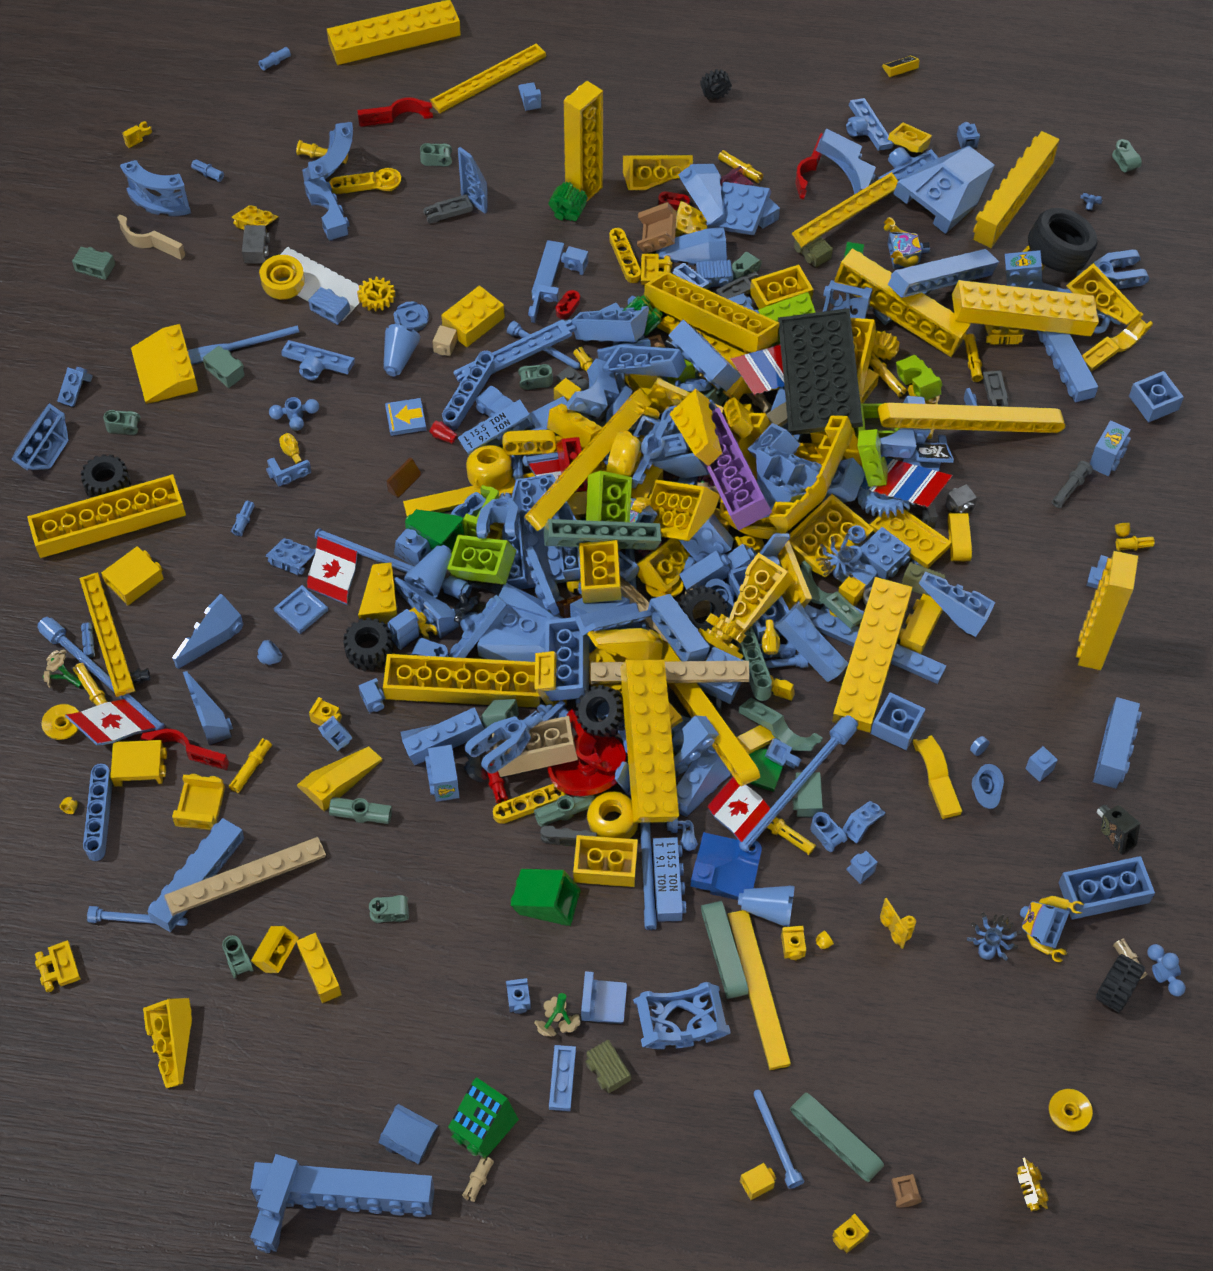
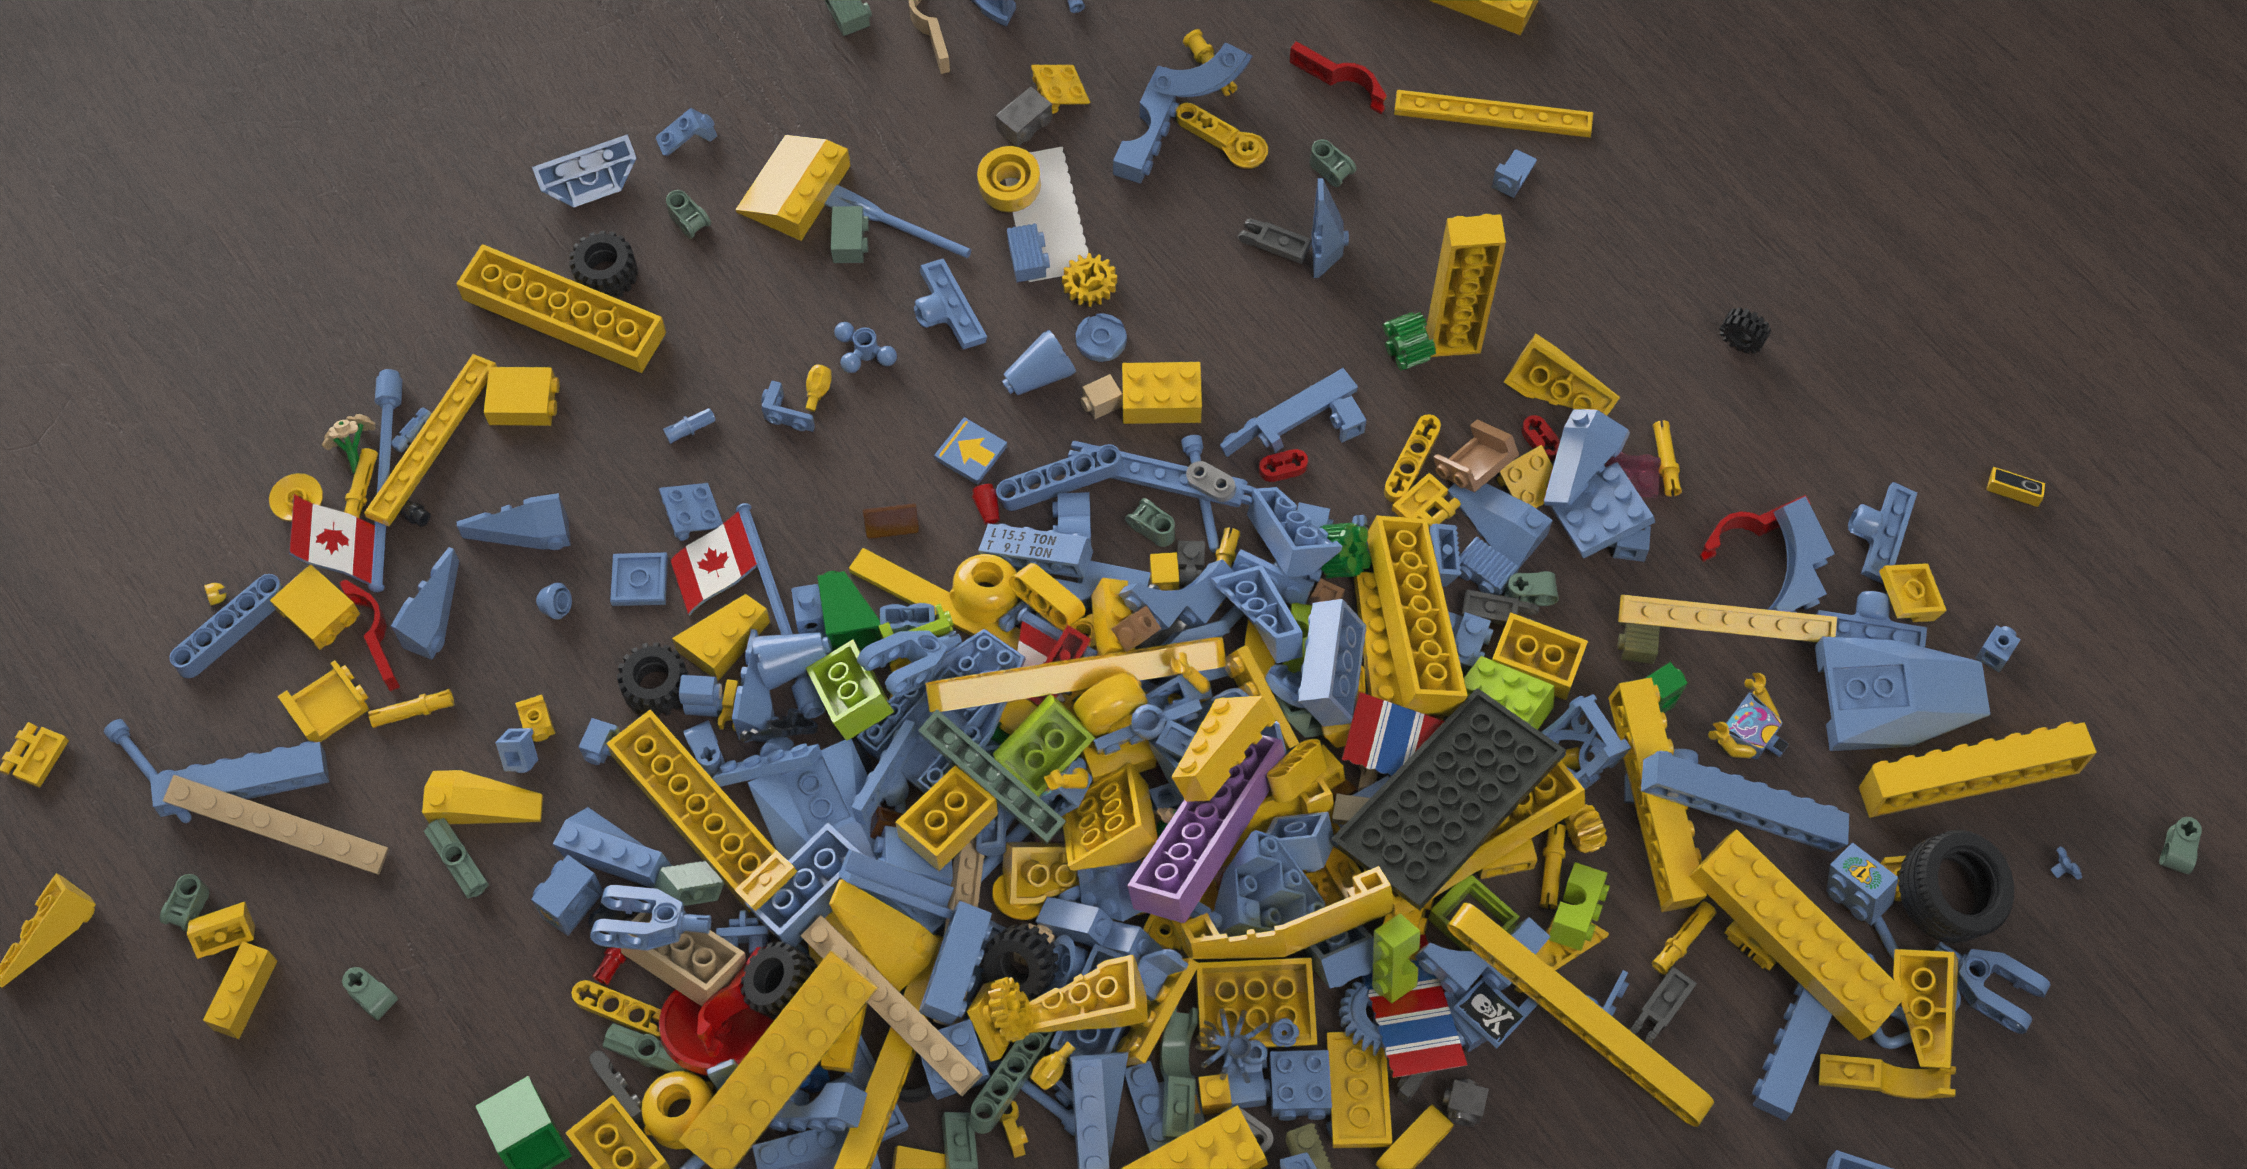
camera: 45 degrees right, 5 degrees up
none -> medium nougat brick [1111,605,1162,652]
none -> light grey plate [1186,461,1236,502]

